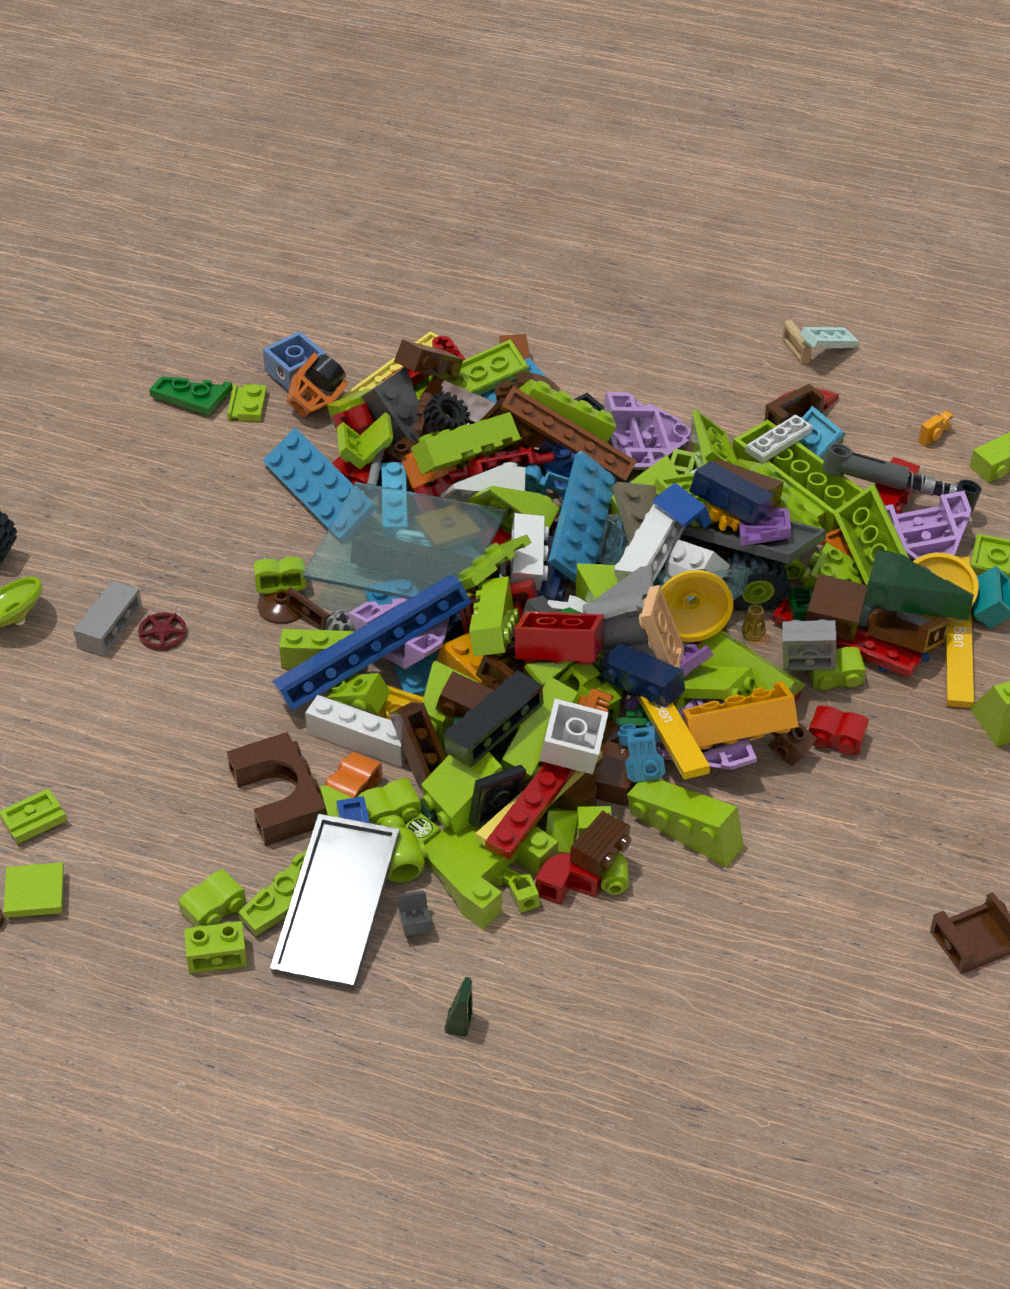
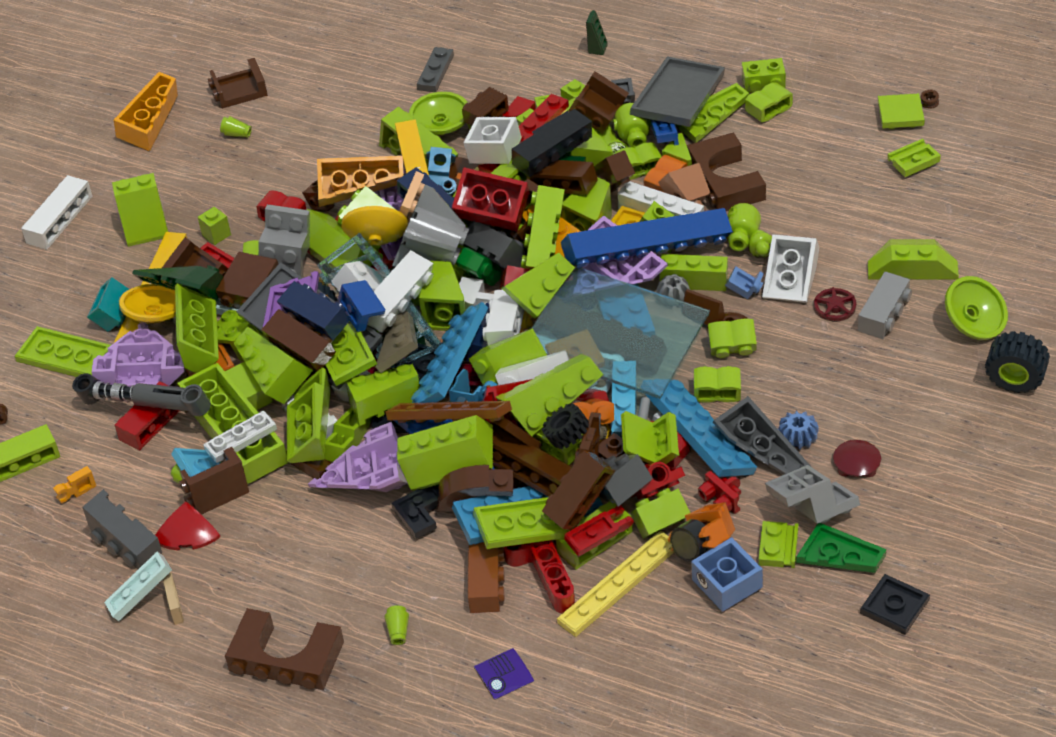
camera: 170 degrees left, 0 degrees up
none -> dark grey wedge [82,489,162,569]
none -> lime brick [198,206,231,245]
none -> lime cone [220,116,252,138]
none -> reddish brown arch [225,608,344,690]
none -> lime cone [384,605,409,645]
none -> lime dish [409,92,468,135]
none -> dark grey plate [417,47,454,92]
none -> dark purple sticker [474,648,534,699]
none -> reddish brown panel [569,71,629,134]
none -> nougat torso [658,163,710,211]
none -> lime brick [694,366,741,403]
none -> red hips [698,470,742,514]
none -> dark grey wedge [713,396,811,475]
none -> medium blue bracket [725,267,764,299]
none -> lime piece [726,203,761,251]
none -> lime animal [749,230,772,258]
none -> white slope [762,235,819,303]
none -> light grey bracket [765,465,860,524]
none -> medium blue gear [778,410,819,450]
none -> dark red dish [833,439,881,477]
none -> black tile [860,574,930,635]
none -> lime wedge [868,239,959,280]

